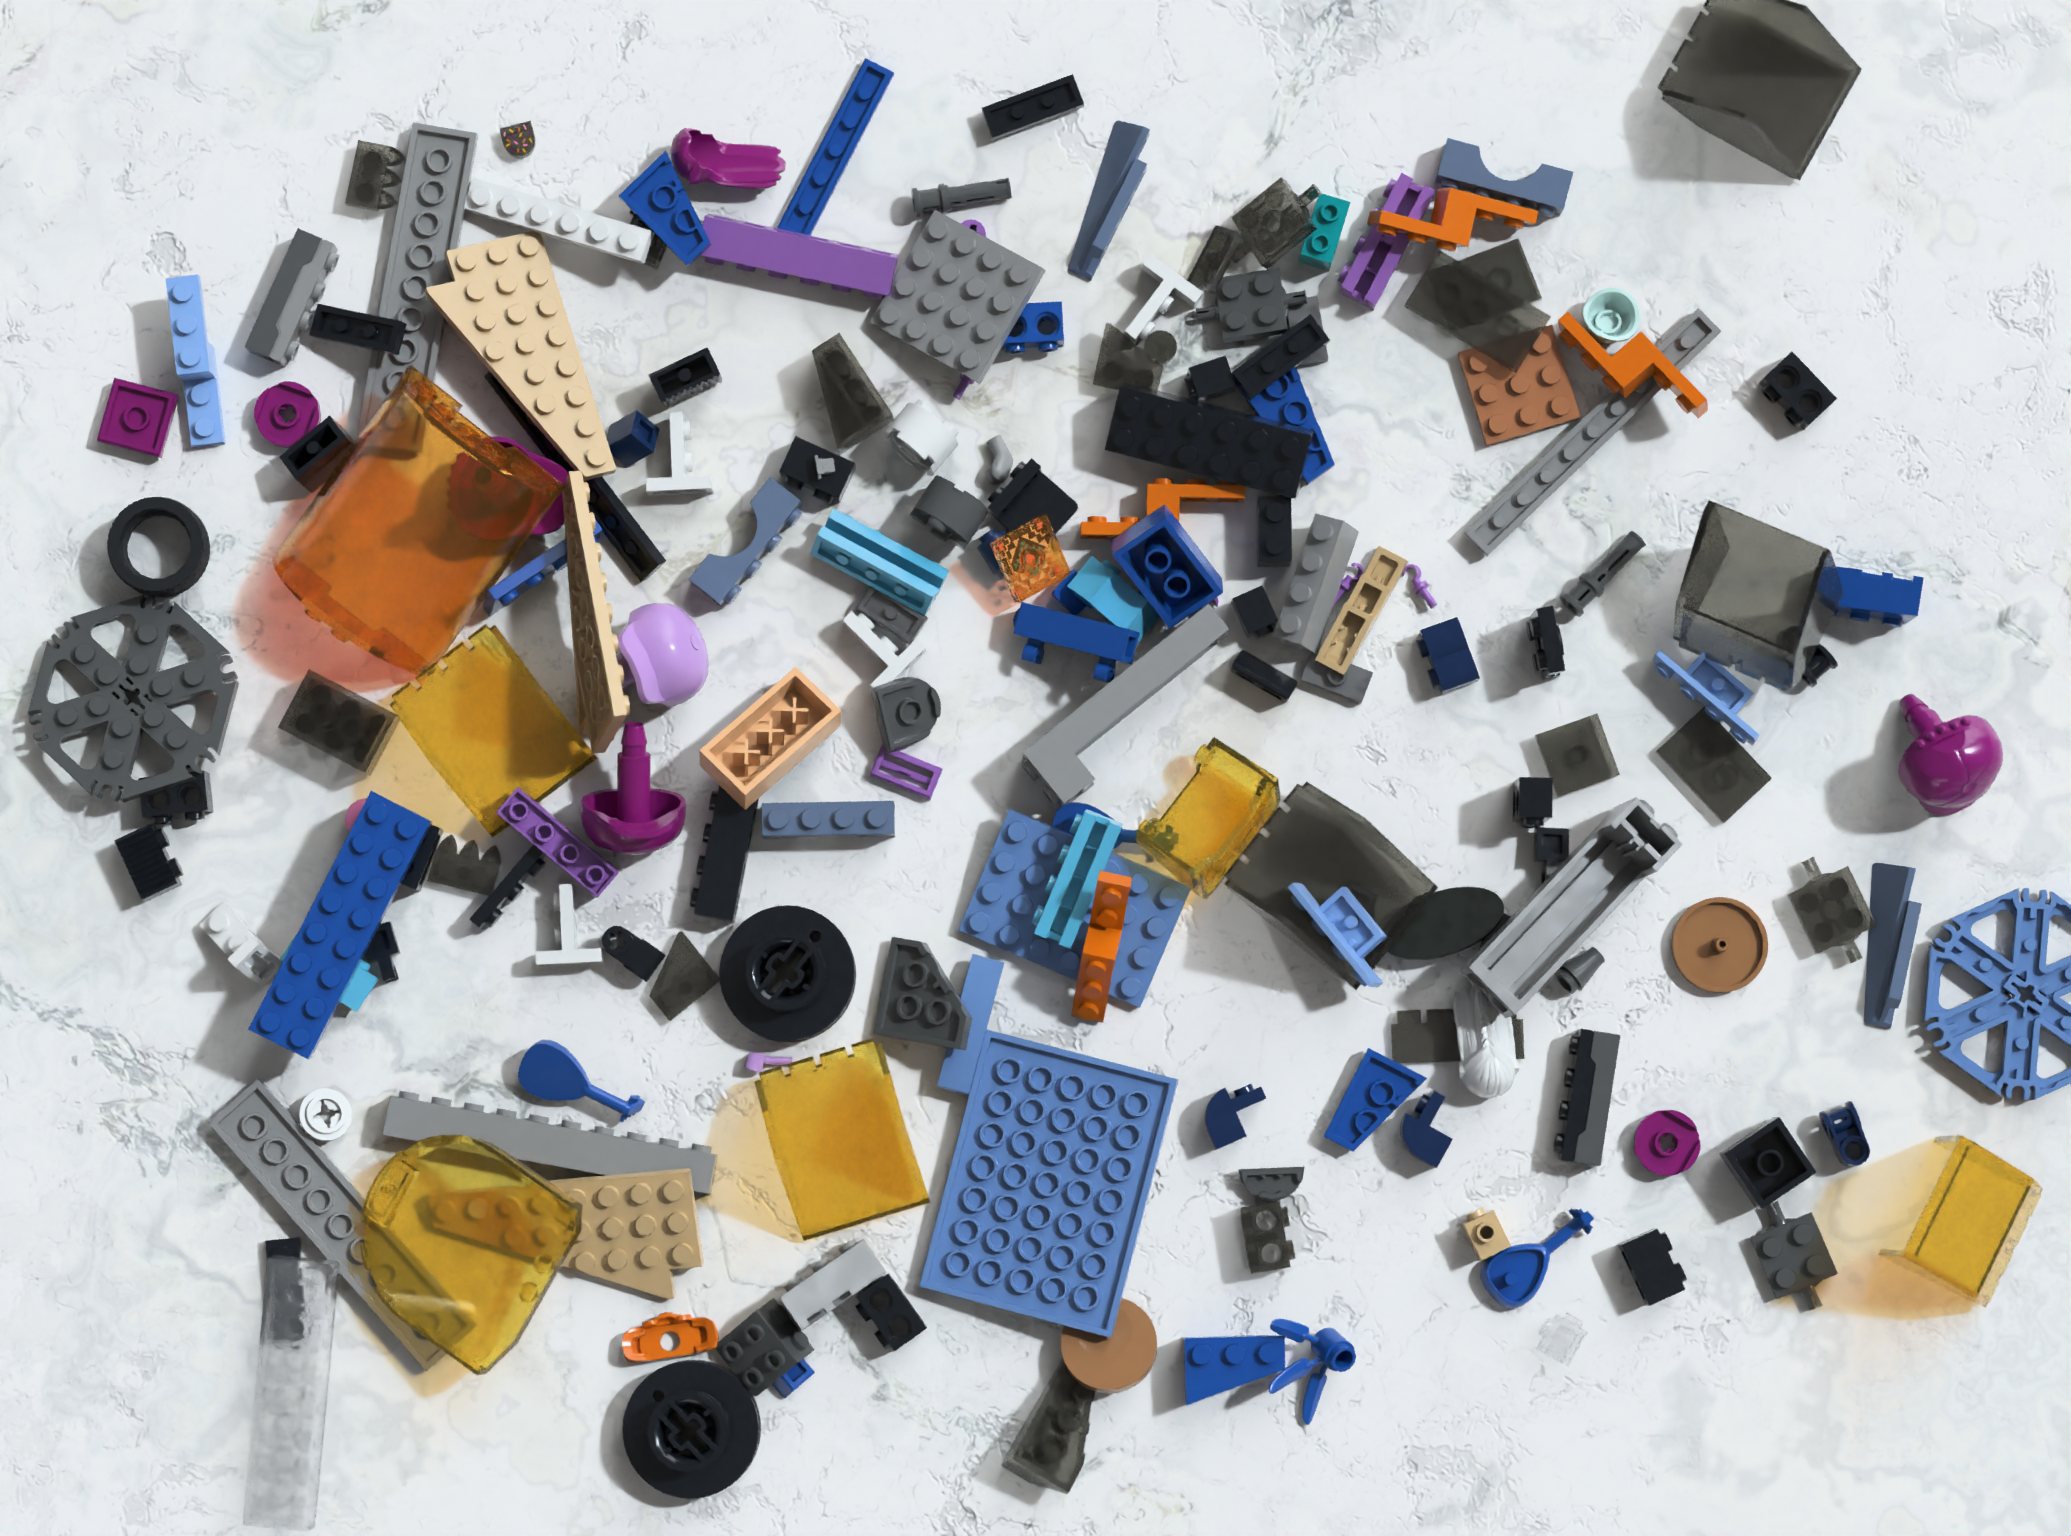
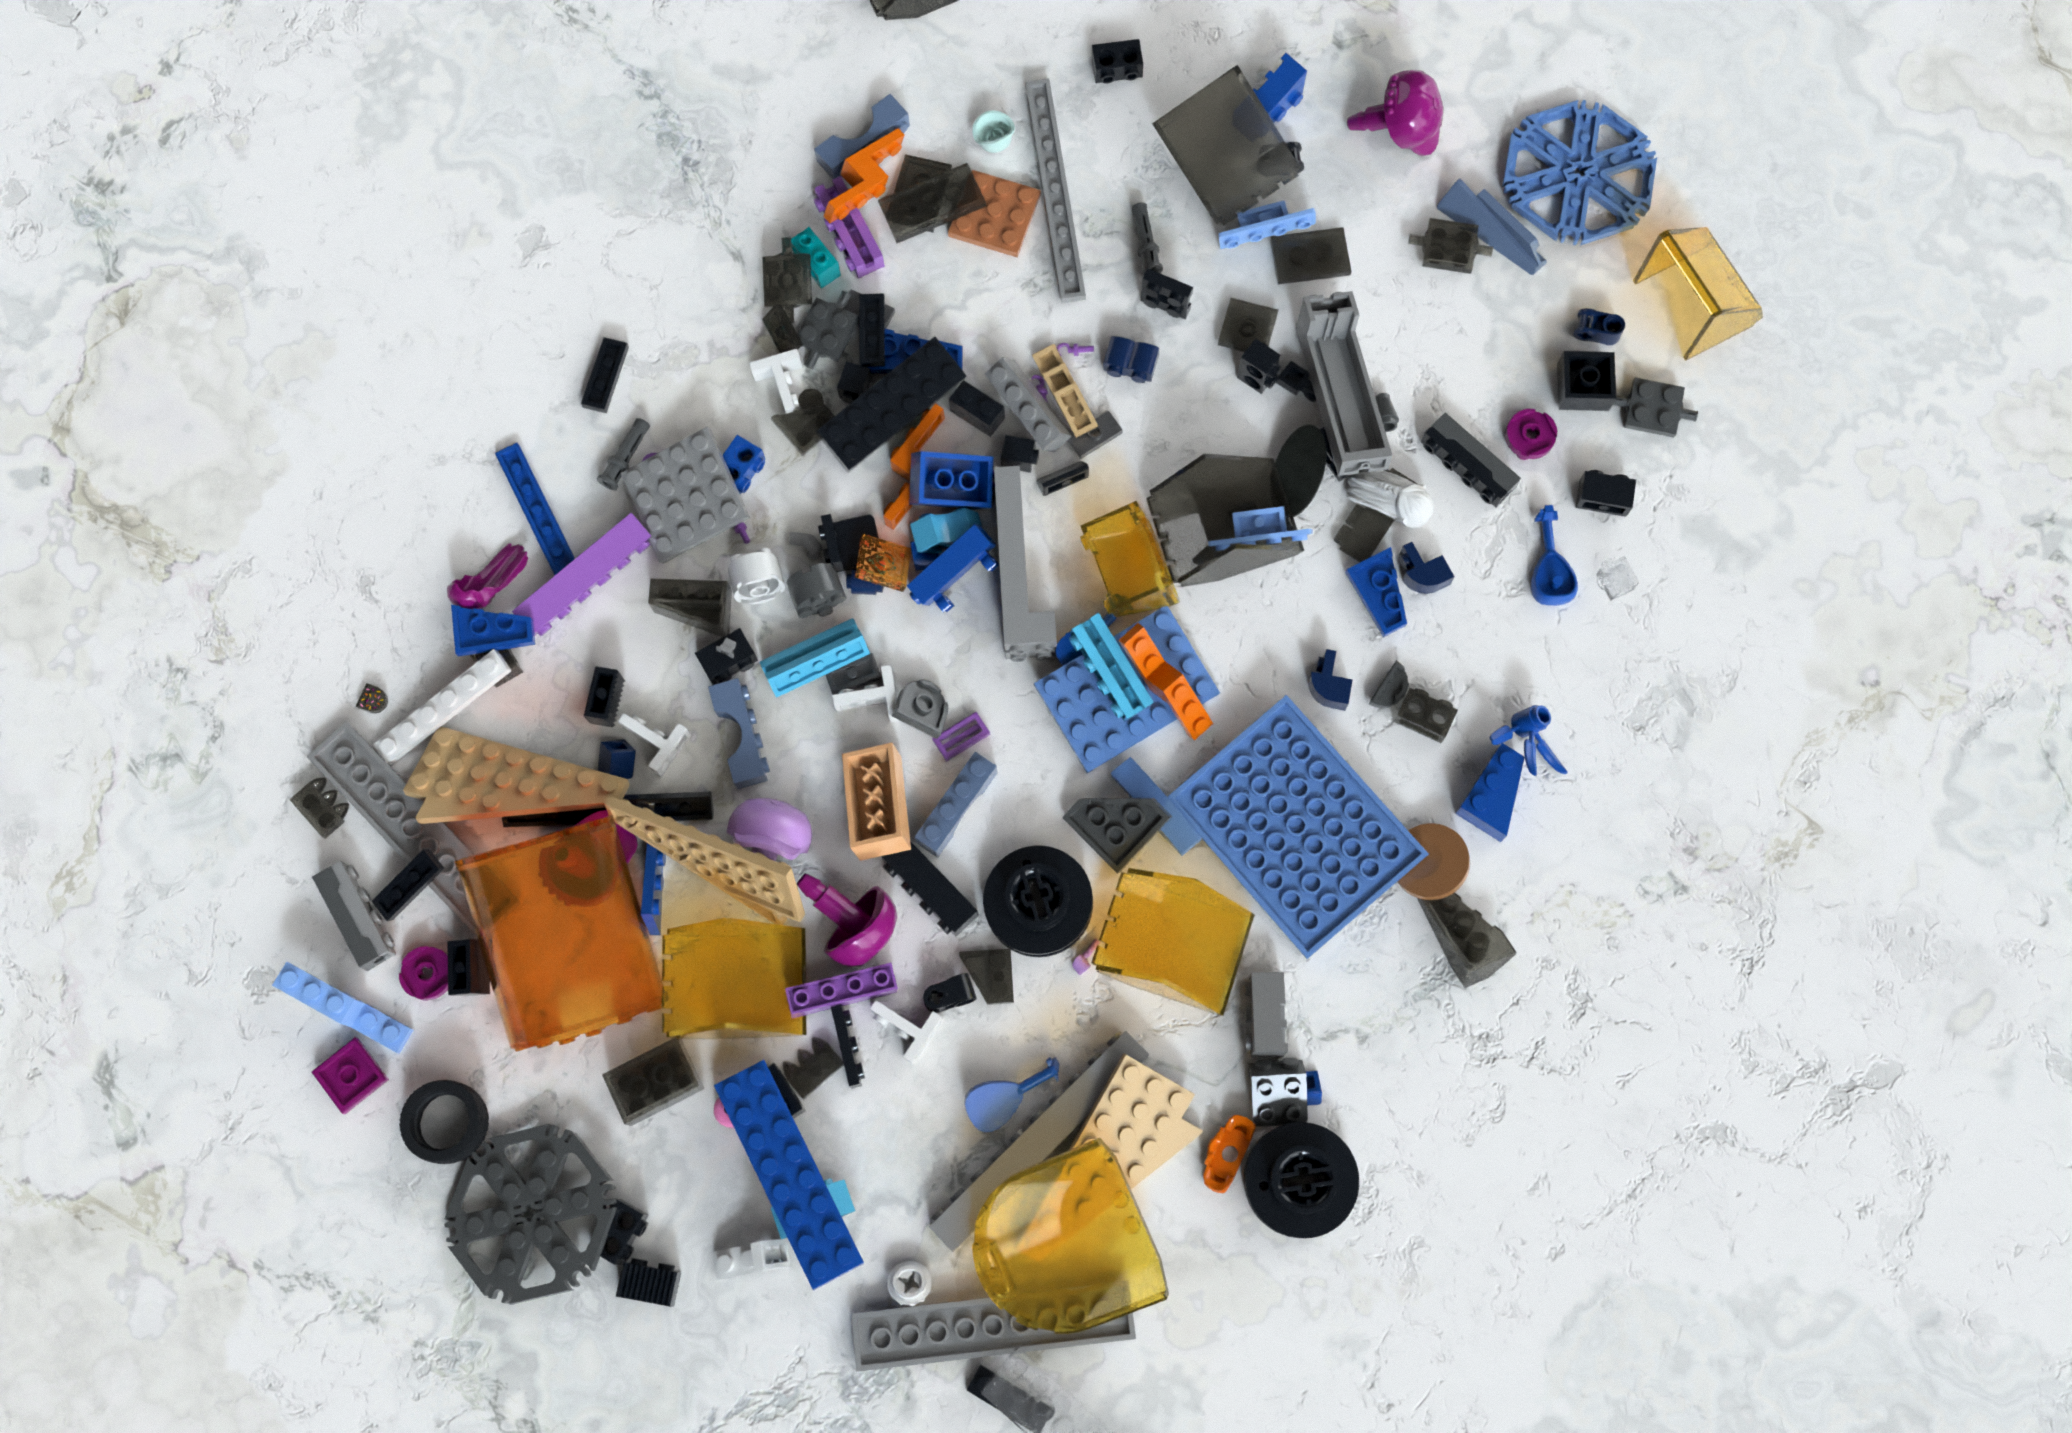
camera: 50 degrees left, 10 degrees down
black plate [365,921,401,983] -> none
black brick [855,1273,927,1352] -> none
sand blue wedge [1068,121,1150,281] -> none
tan brick [1461,1207,1511,1261] -> none
orange bracket [1558,312,1708,419] -> none
medium nougat piece [1671,897,1768,993] -> none

